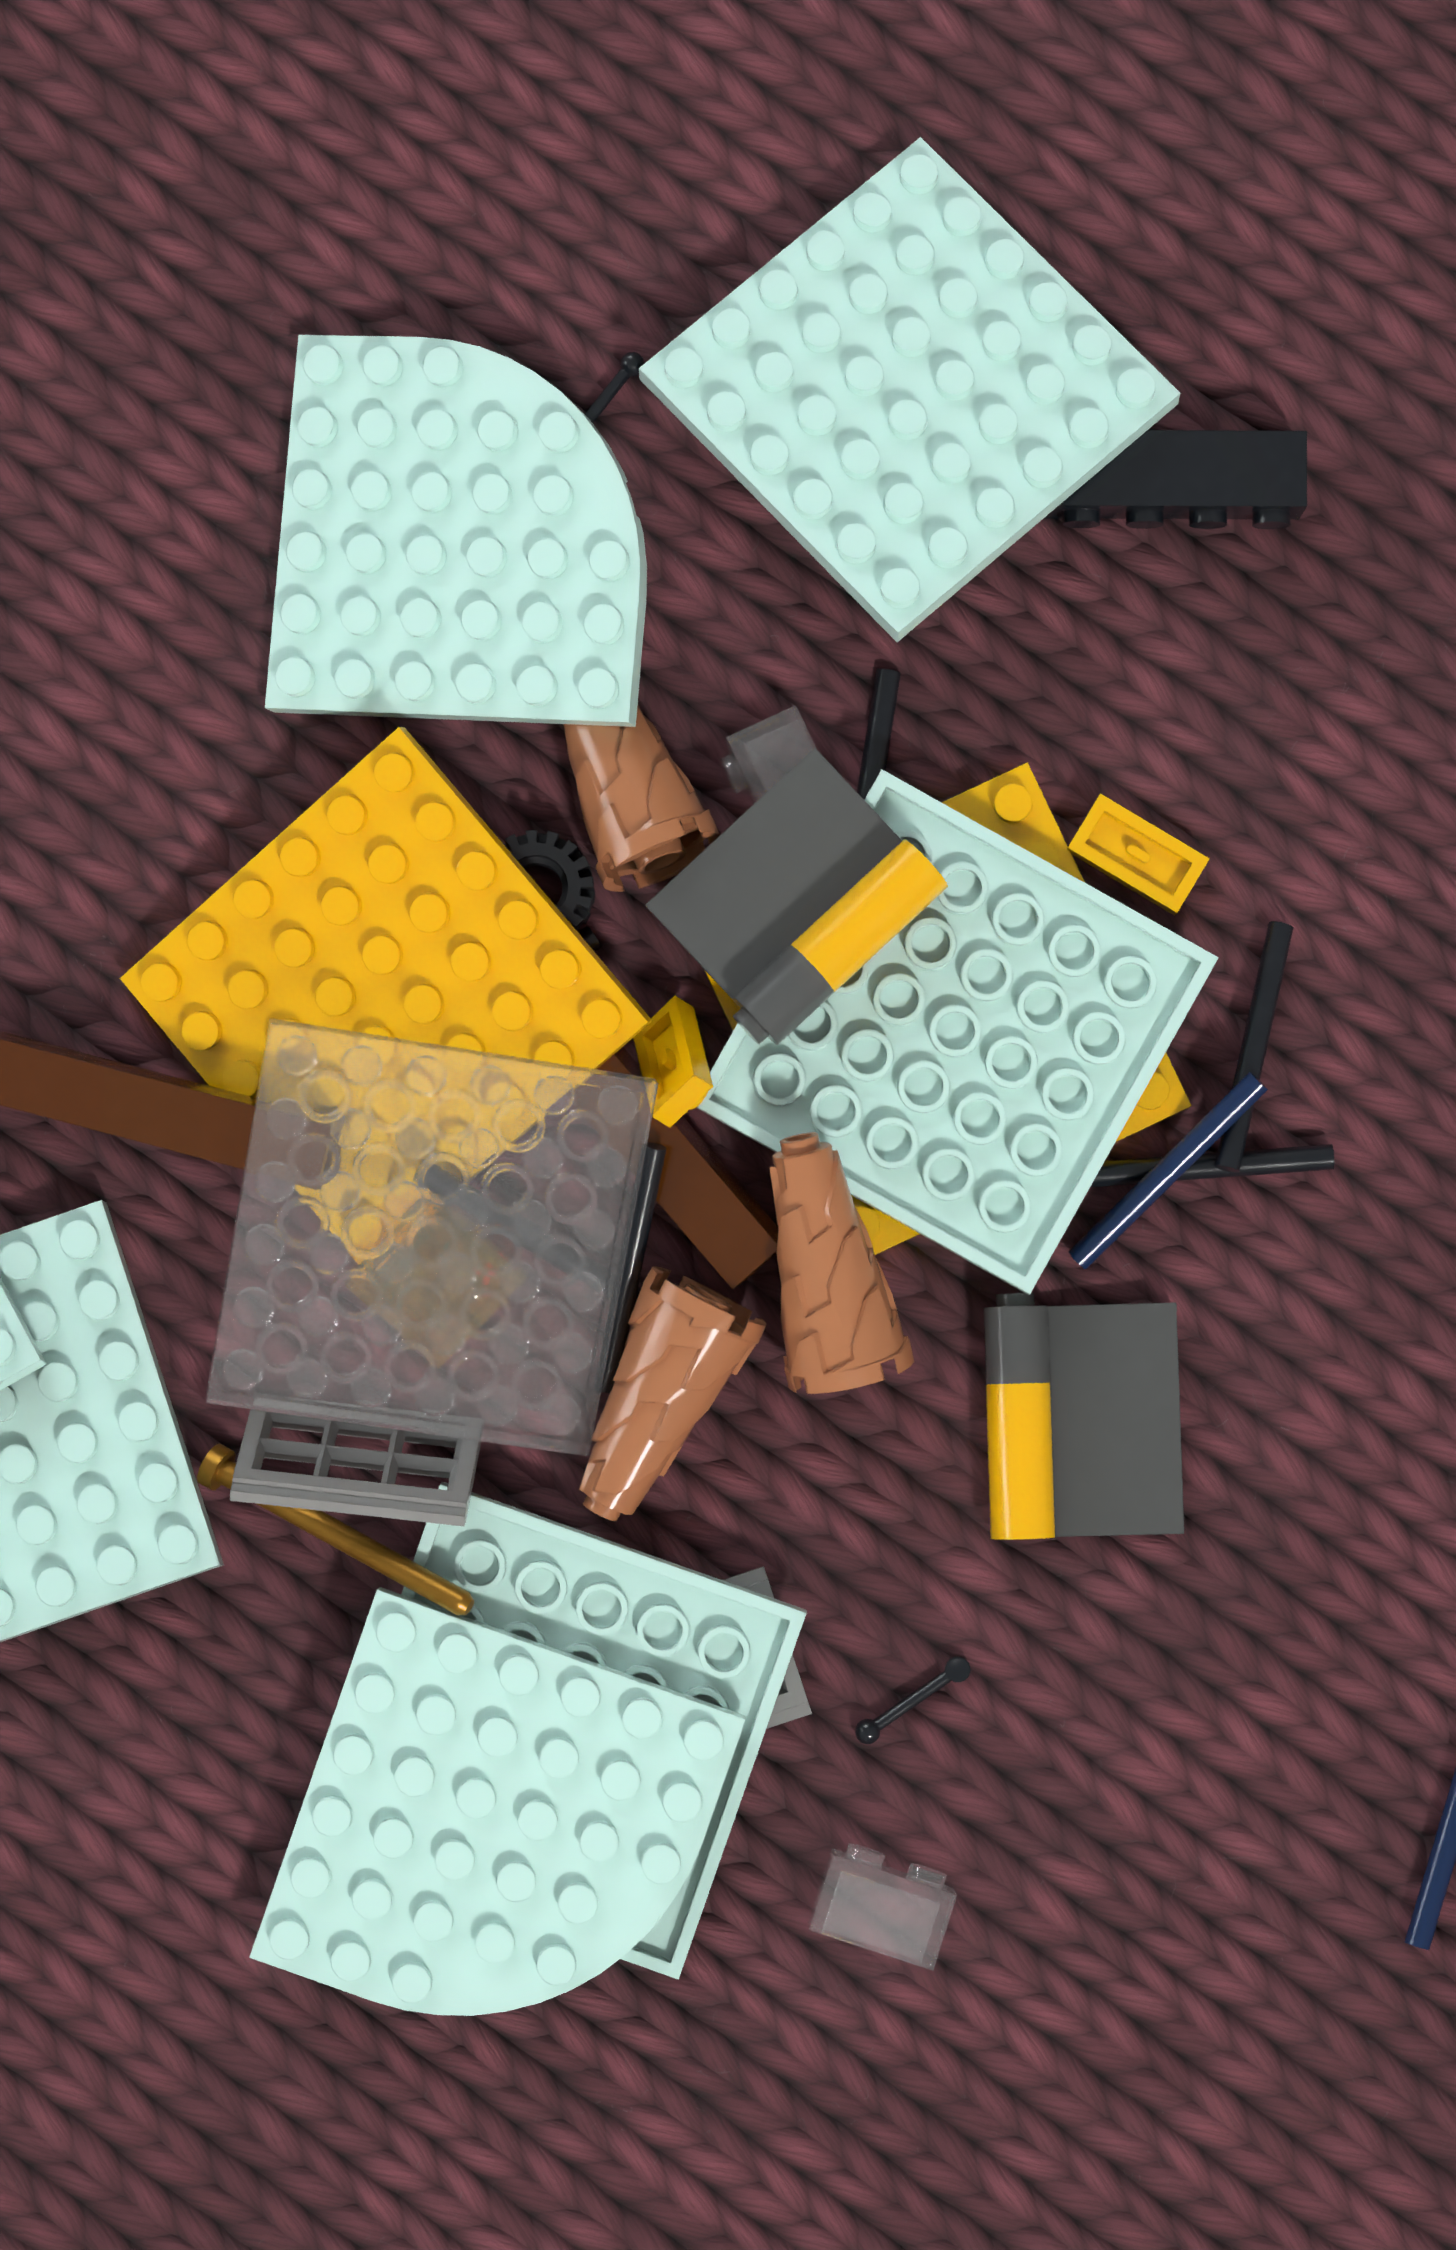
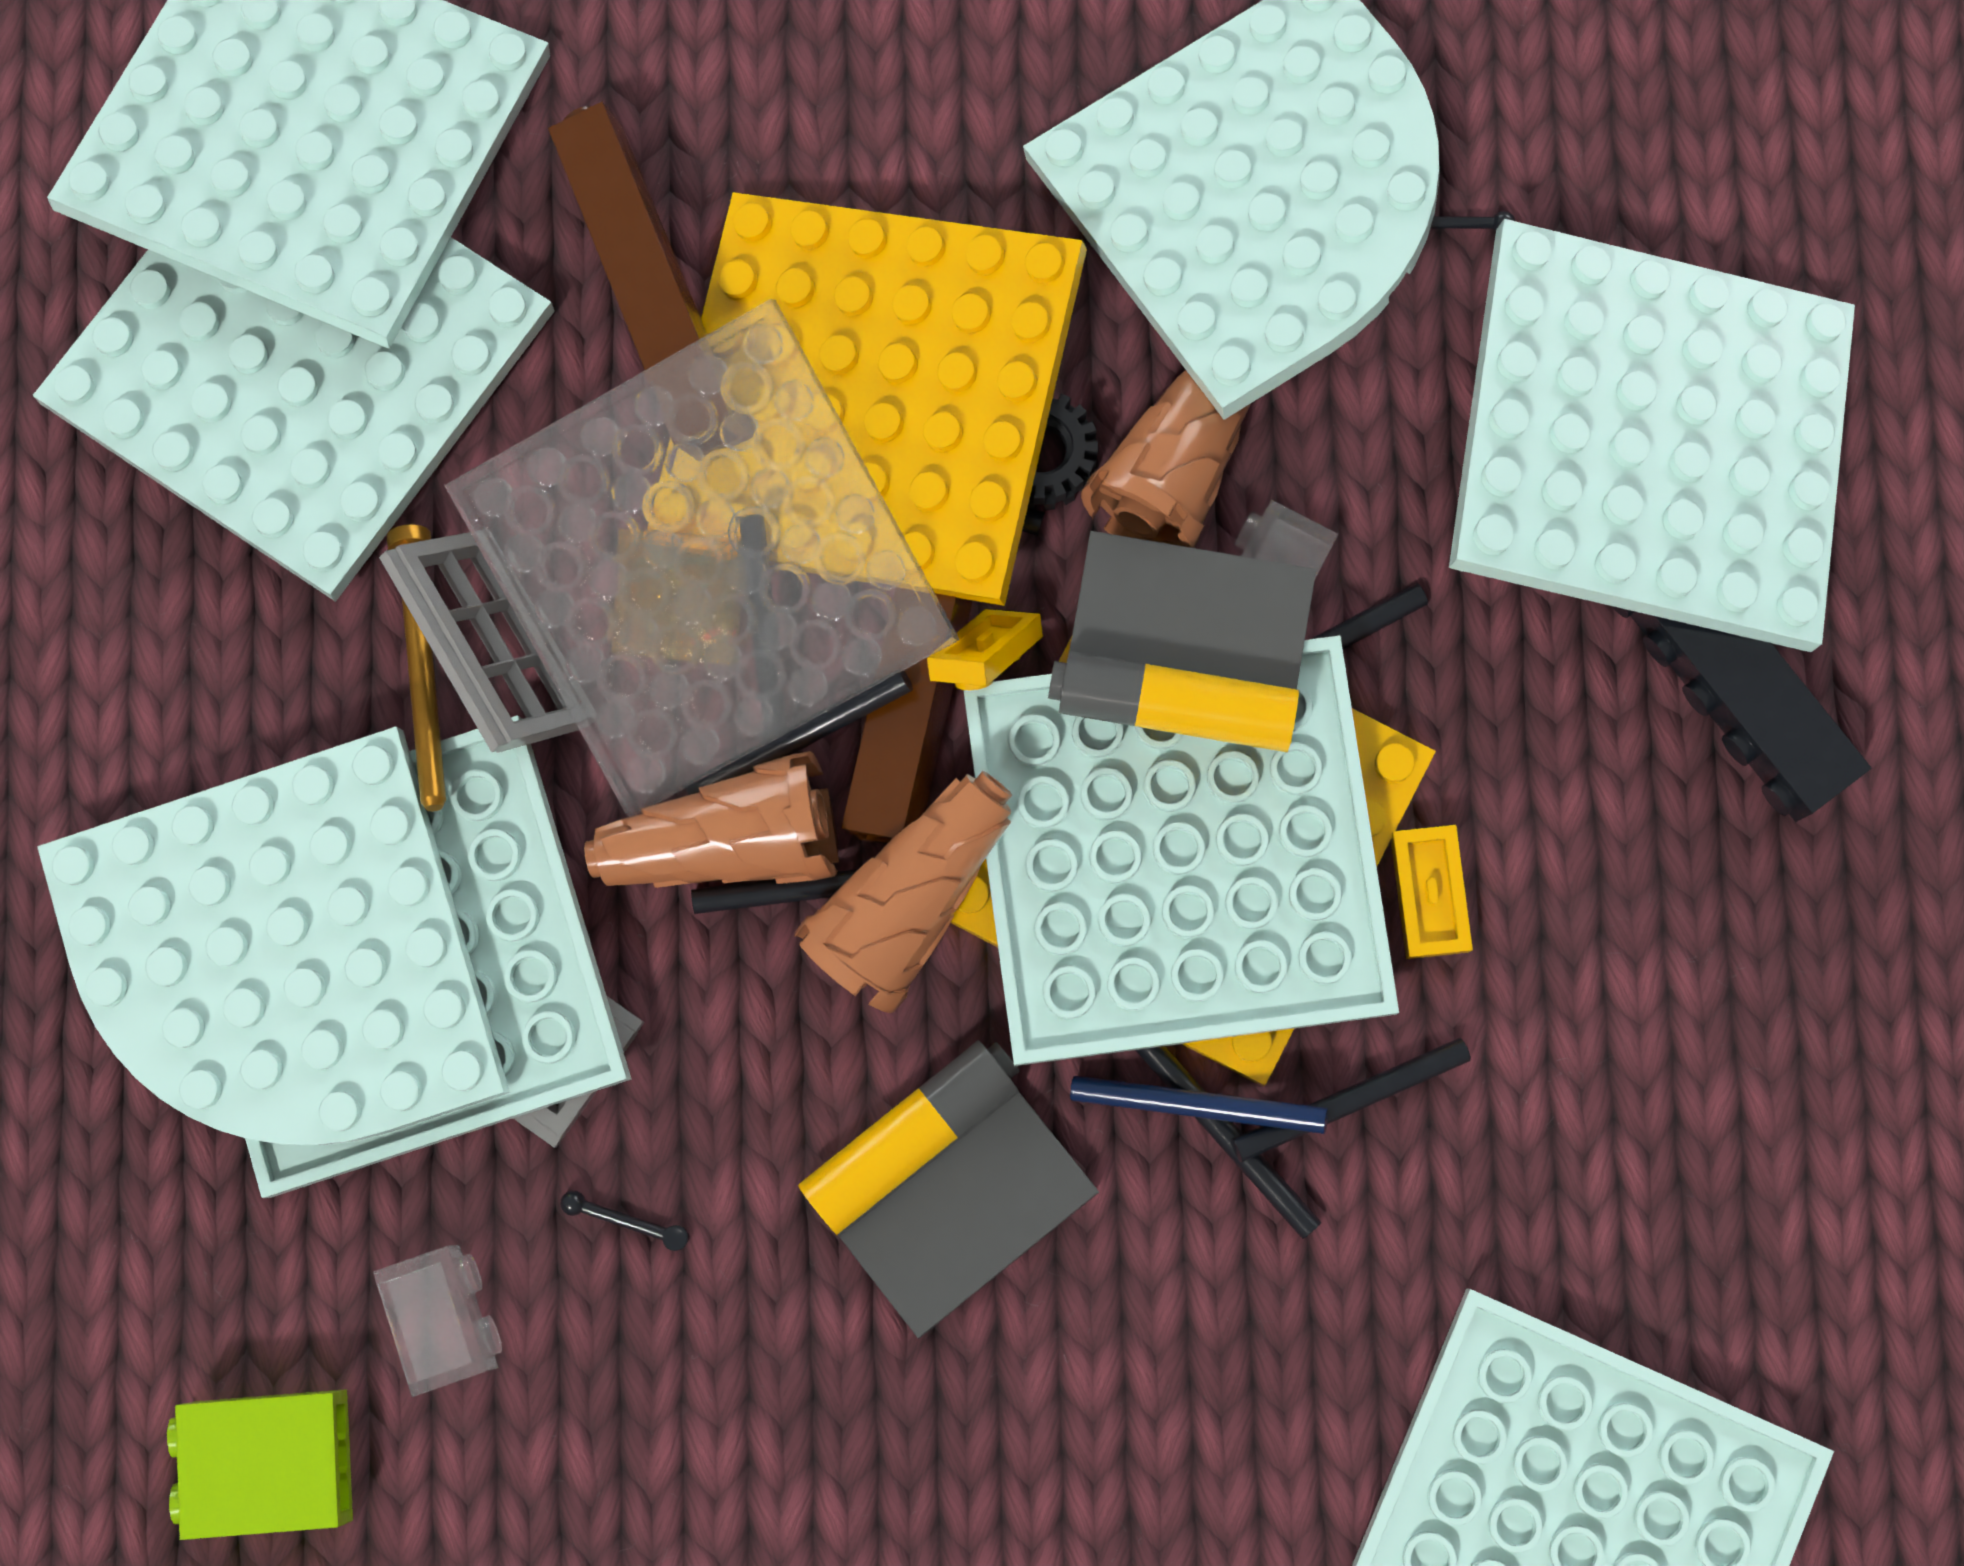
camera: 50 degrees right, 5 degrees down
none -> lime brick [167,1389,353,1540]
none -> black bar [691,869,858,914]

